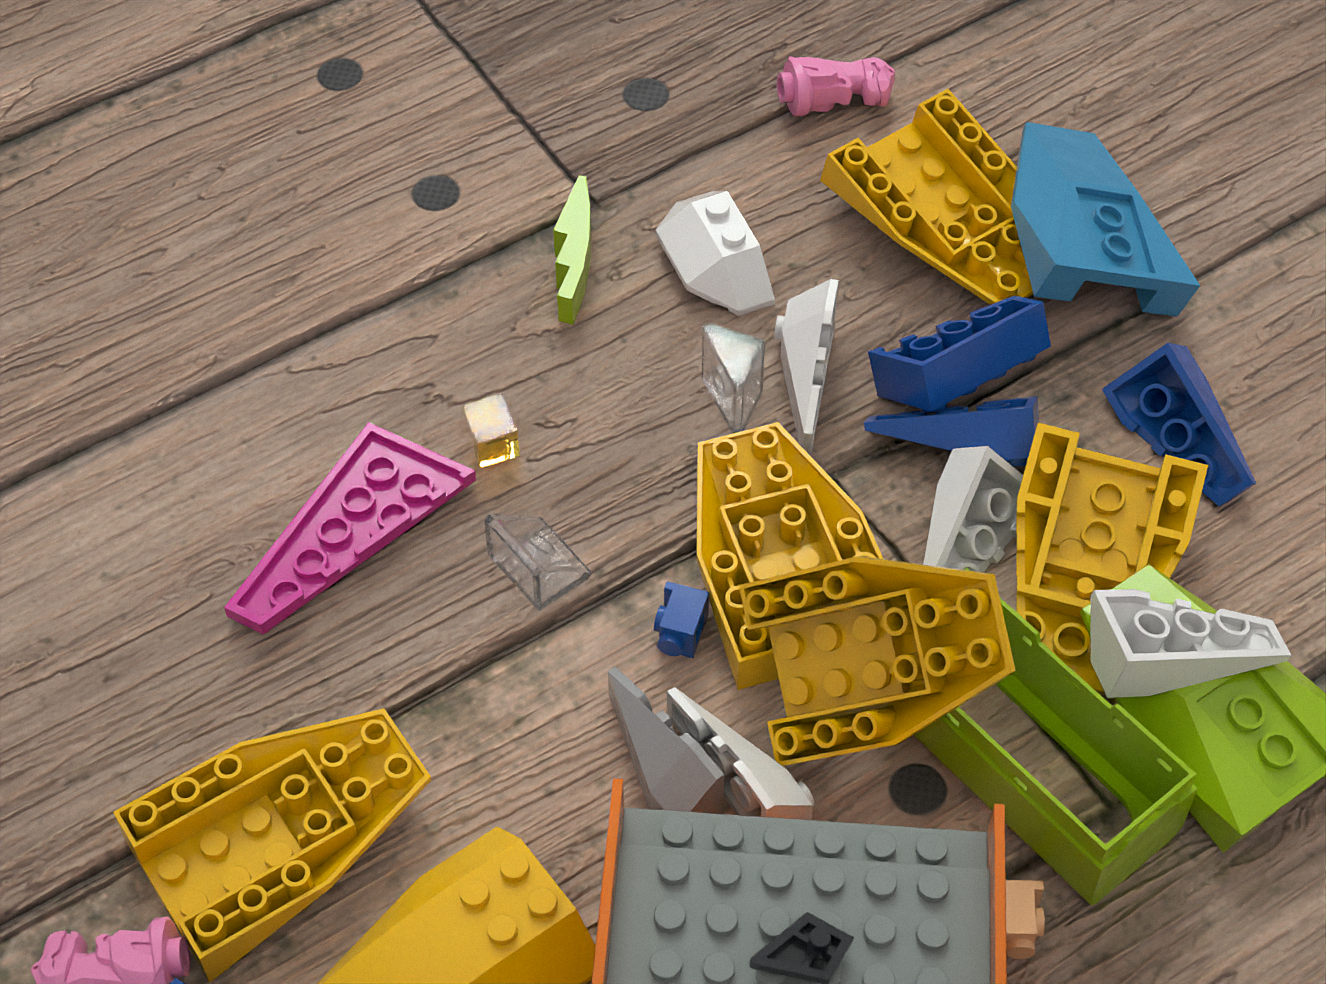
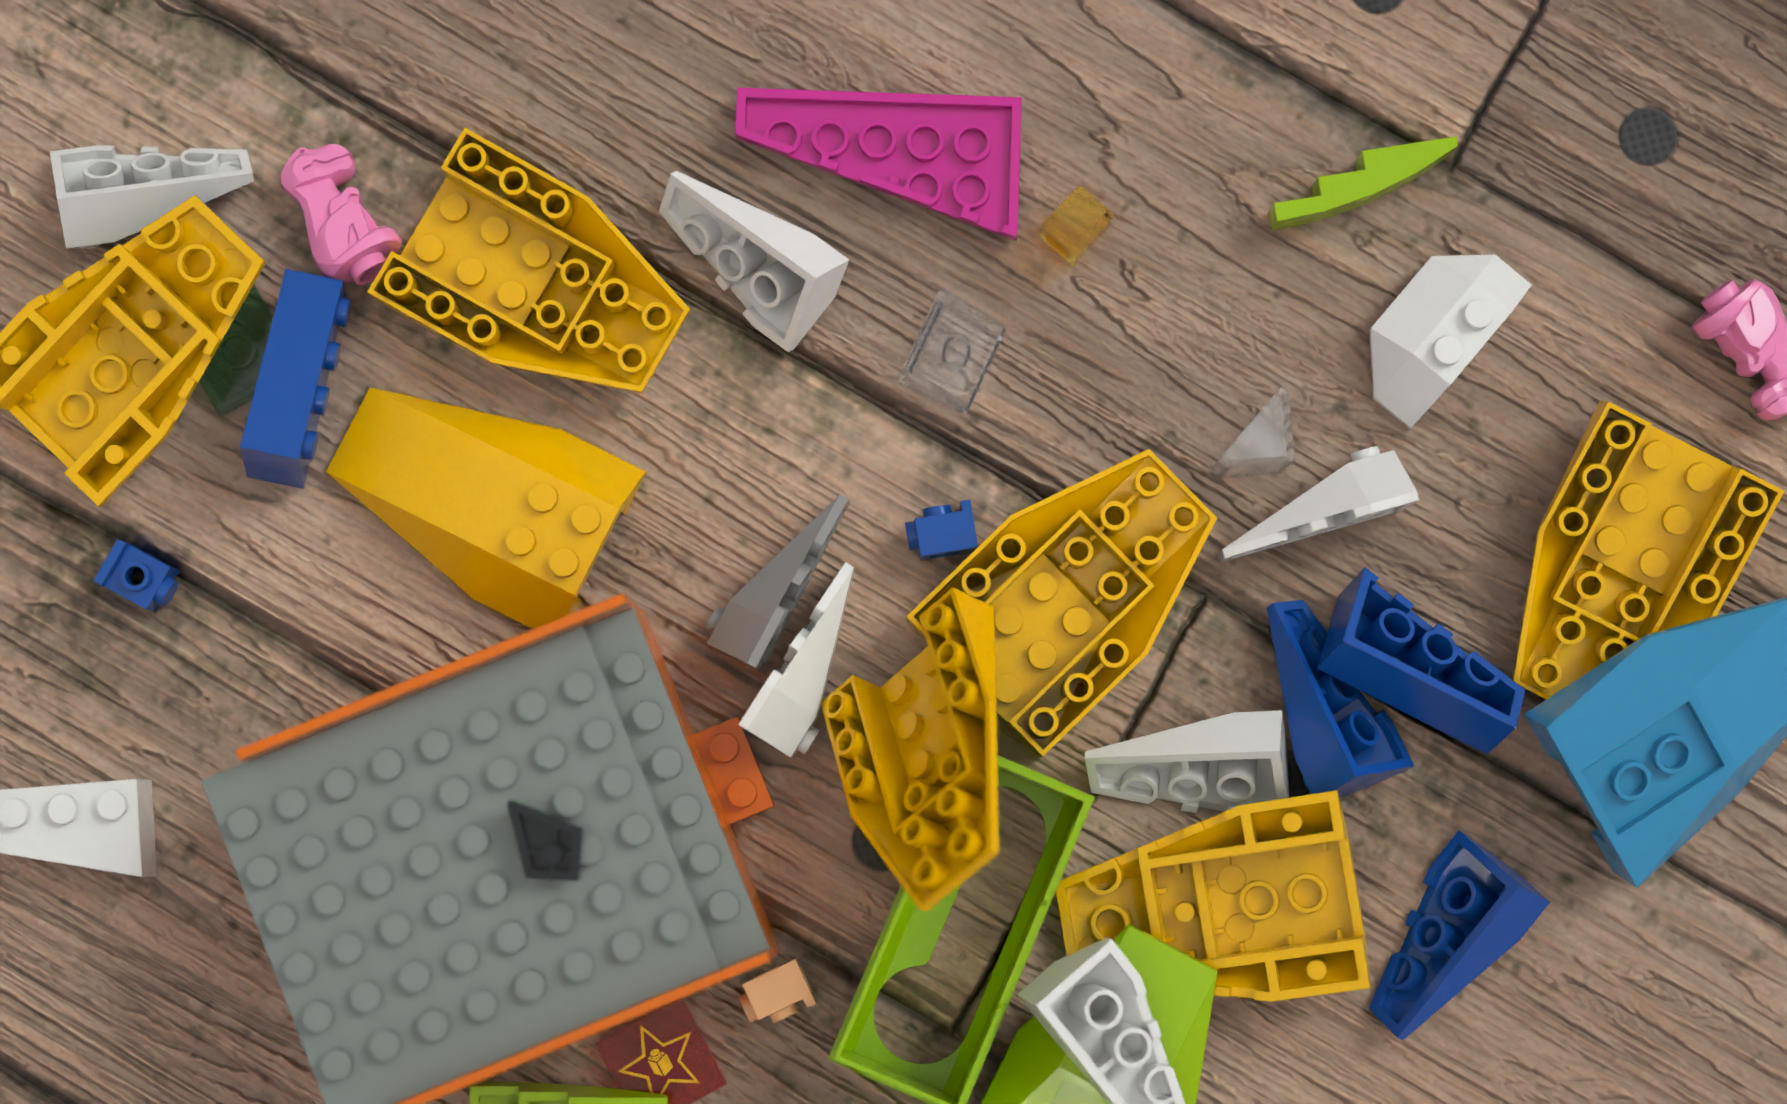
camera: 65 degrees right, 30 degrees up
none -> white wedge [659,171,849,352]

